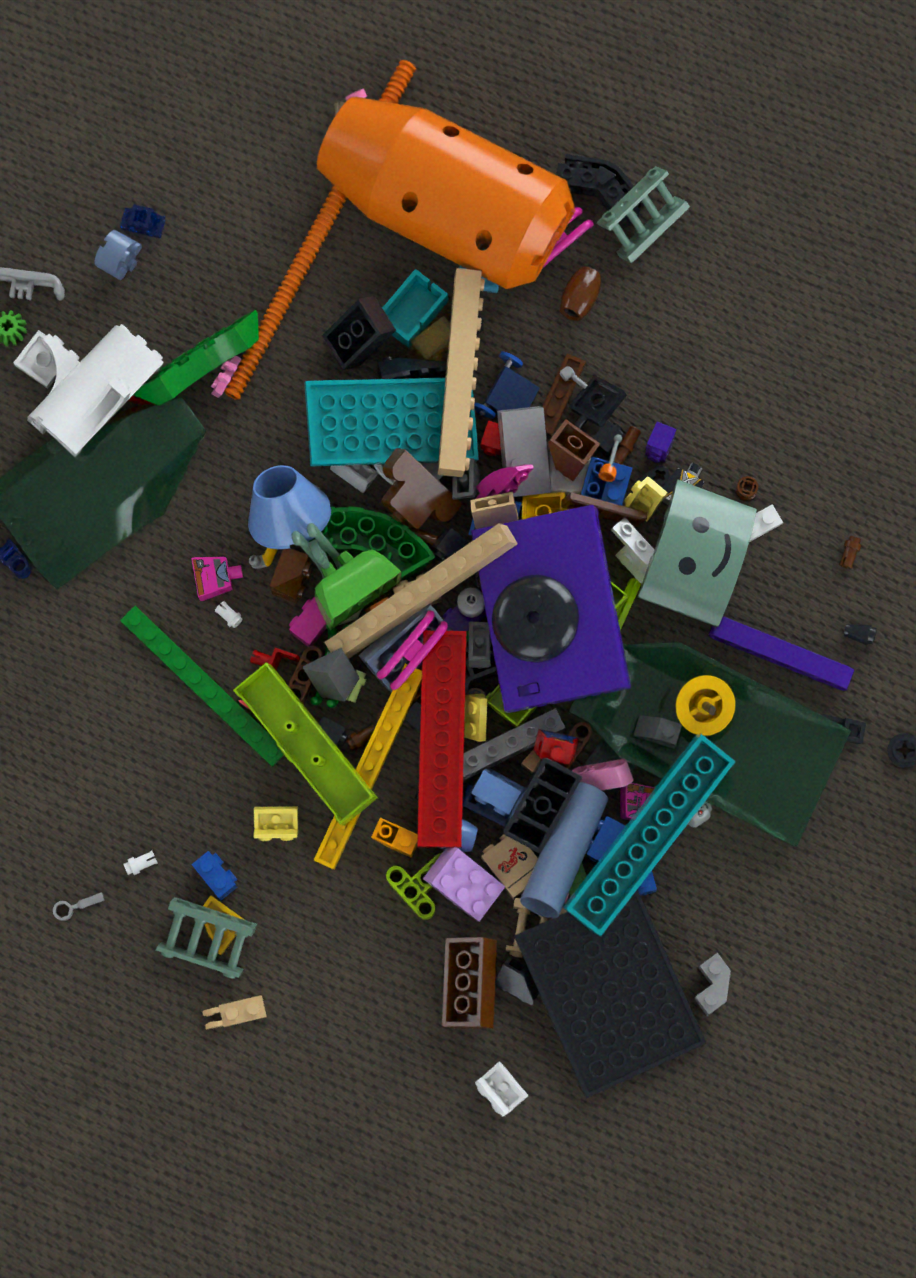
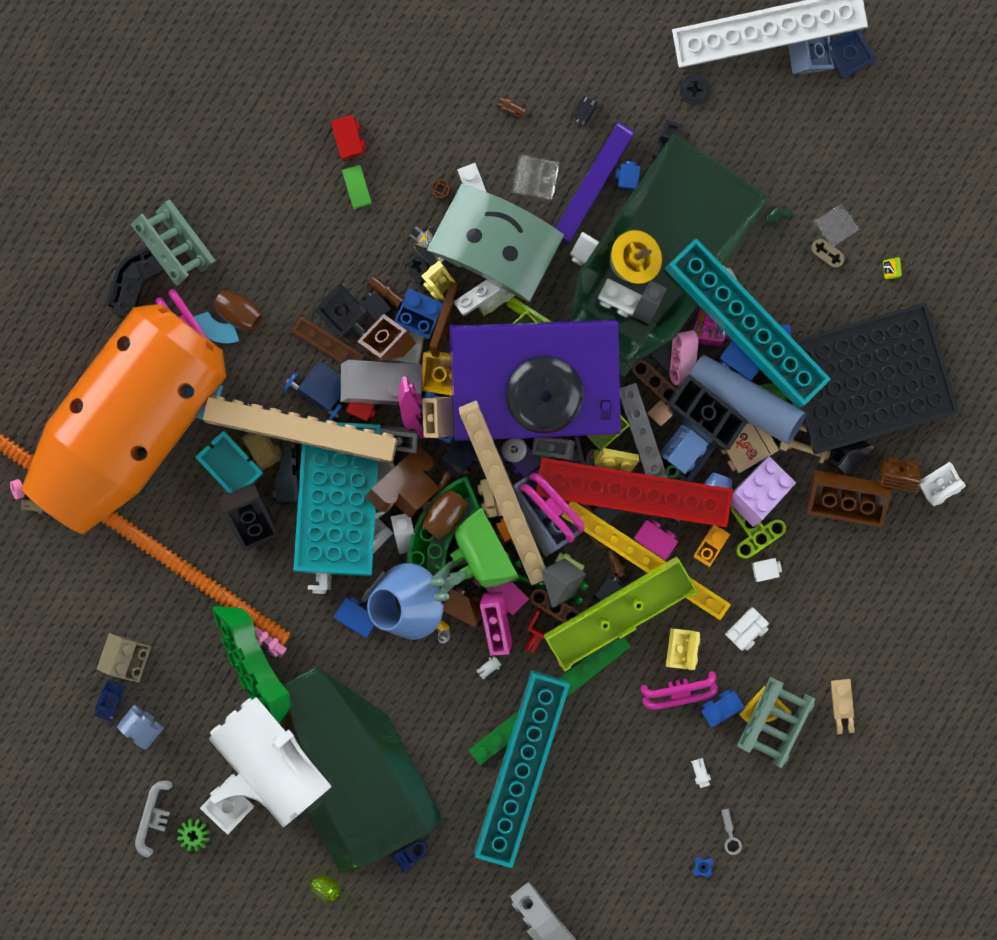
camera: 85 degrees left, 10 degrees up
dark pink torso [192,557,243,601] -> none
red torso [534,729,579,765] -> none
light grey hand [559,366,588,389] -> none
orange hinge [598,434,622,482] -> none
dark purple brick [645,421,677,463] -> none
light grey brick [694,953,731,1016] -> none
none -> dark tan slope [97,633,151,683]
none -> medium azure tile [194,312,239,344]
none -> white bracket [308,573,332,594]
none -> red brick [331,115,366,160]
none -> blue brick [333,597,374,638]
none -> bright green slope [342,165,372,209]
none -> white slope [391,514,414,554]
none -> reddish brown piece [422,490,468,539]
none -> teal brick [474,670,570,868]
none -> dark pink brick [480,592,513,656]
none -> clear slope [512,155,559,200]
none -> white slope [570,232,599,266]
none -> white bracket [598,279,642,318]
none -> blue brick [615,161,640,191]
none -> dark pink brick [633,519,678,560]
none -> dark pink piece [640,671,718,710]
none -> dark green pin [666,465,681,480]
none -> blue plate [693,857,713,877]
none -> white brick [725,607,769,651]
none -> white brick [752,558,782,582]
none -> clear green arm [766,208,793,226]
none -> dark tan beam [811,239,844,268]
none -> clear piece [814,204,859,247]
none -> reddish brown brick [880,457,921,494]
none -> slope [883,257,902,279]

